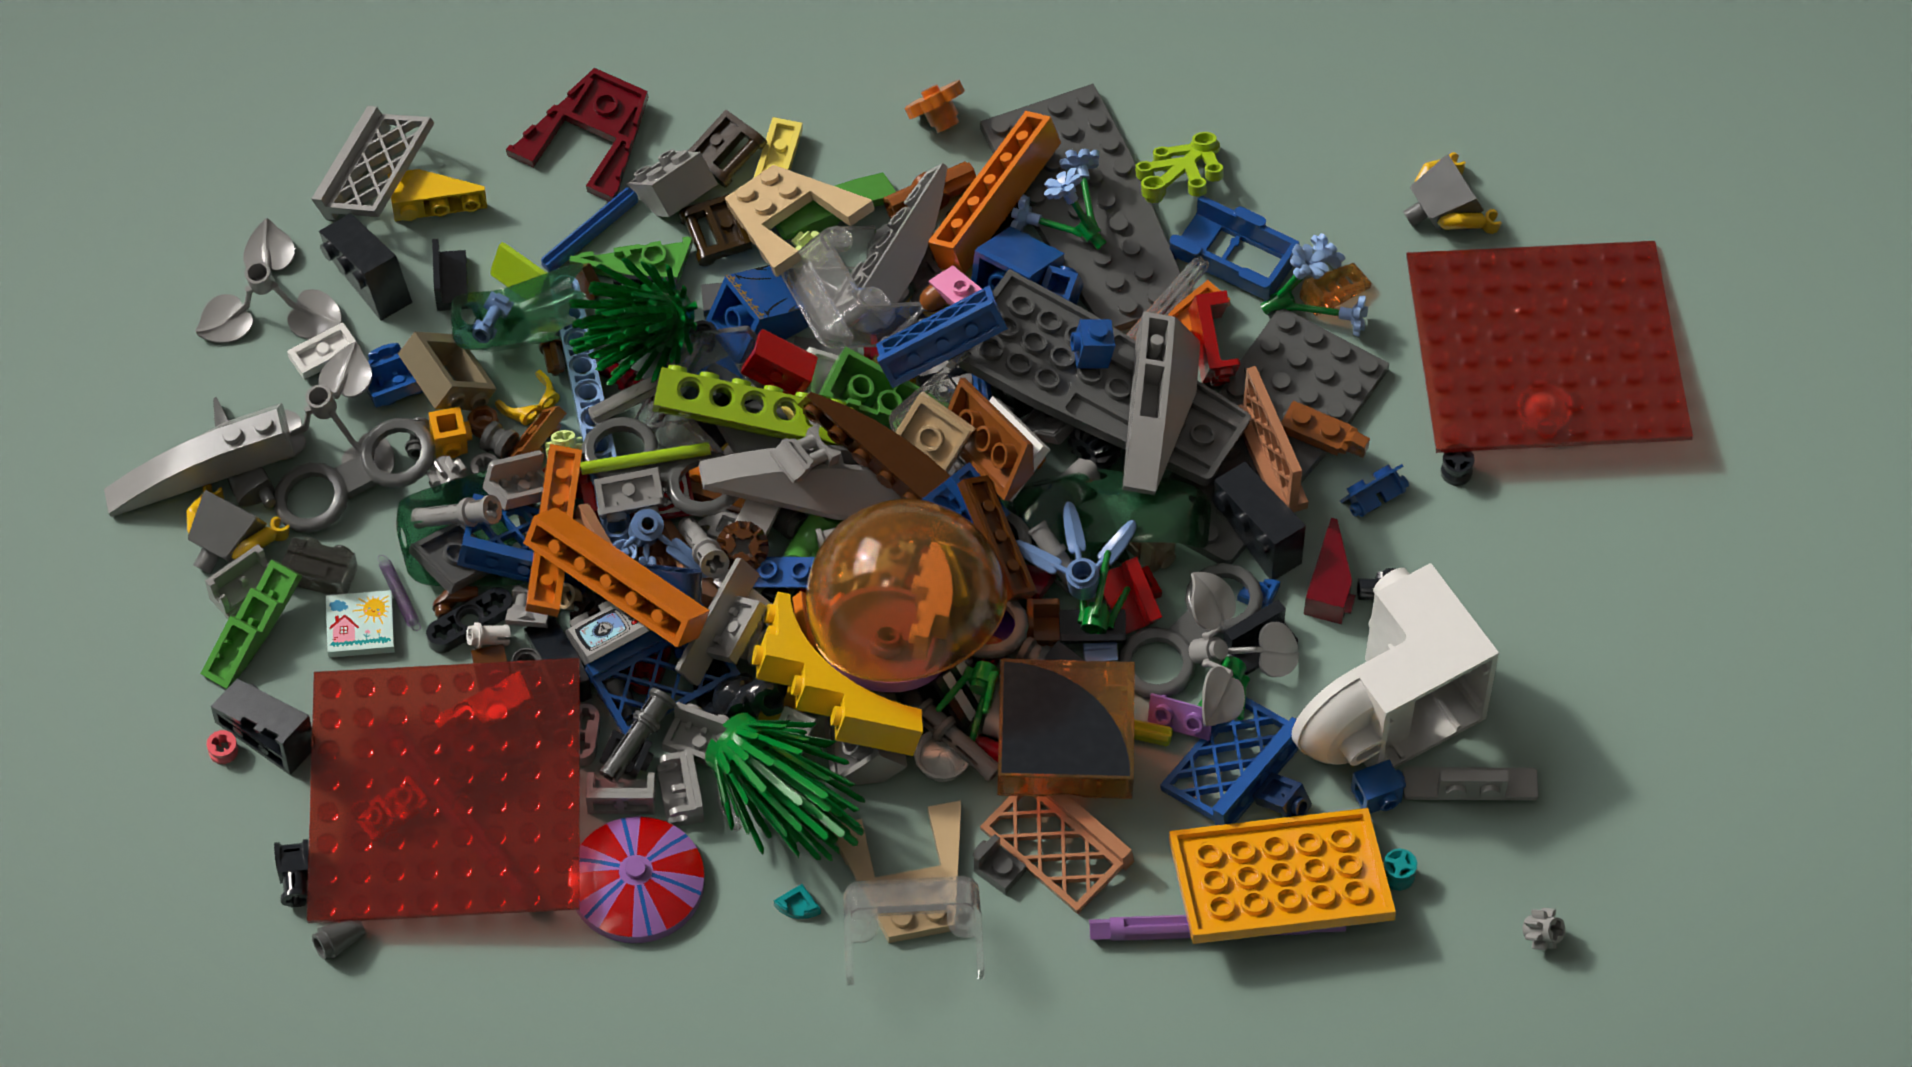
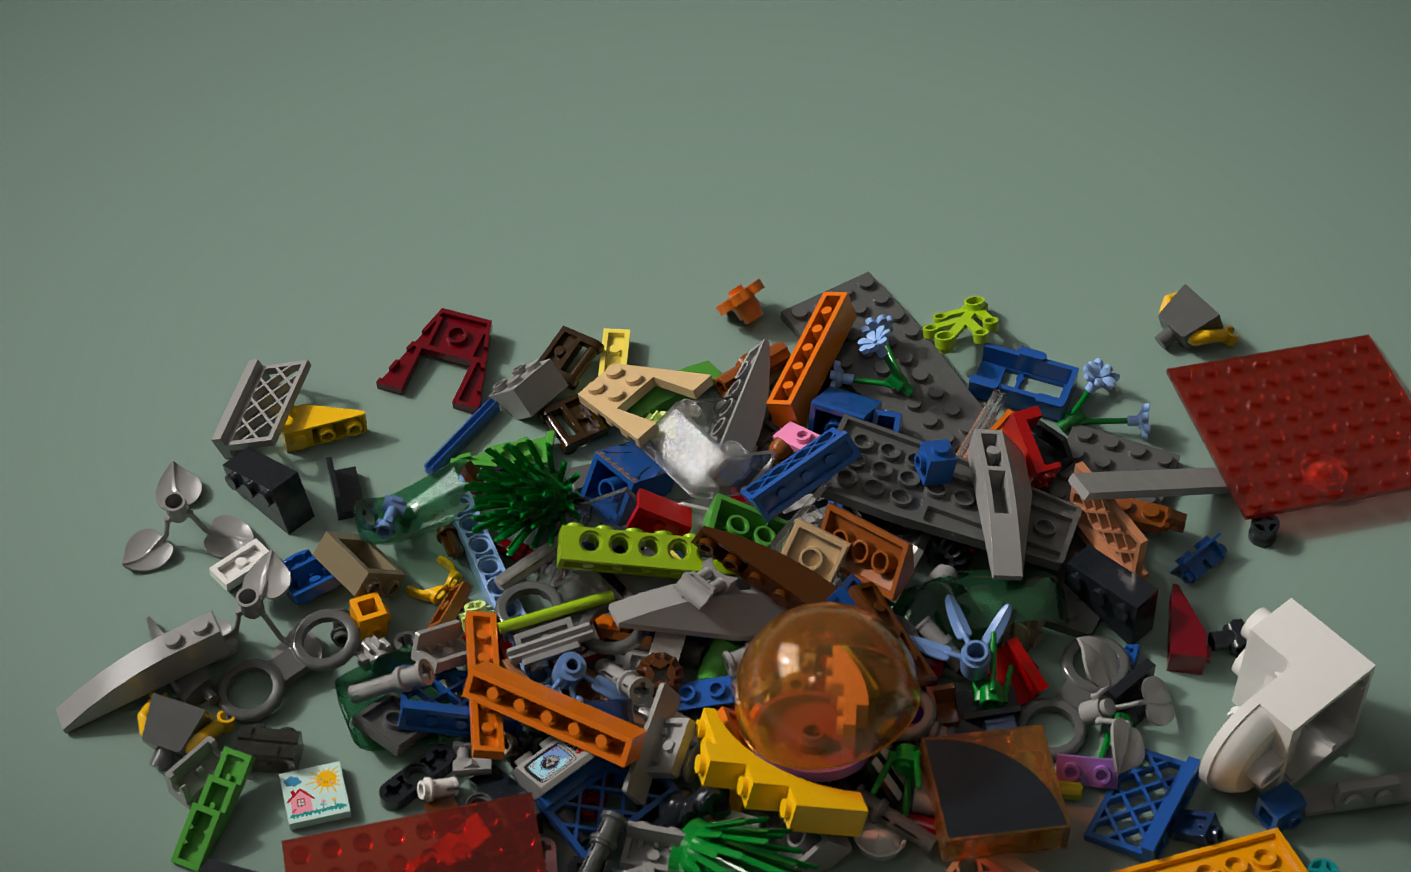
camera: 10 degrees left, 10 degrees down
medium lavender piece [378,555,421,631] -> none
reddish brown arm [432,586,478,619] -> none
dark orange tile [467,405,499,439] -> none
dark grey wheel [479,421,519,459] -> none
lime slope [490,242,551,306] -> none
clear orange slope [1299,263,1372,316] -> none
none -> light grey axle [507,622,594,665]
none -> black panel [1033,420,1074,474]
none -> light grey tile [1068,467,1238,501]

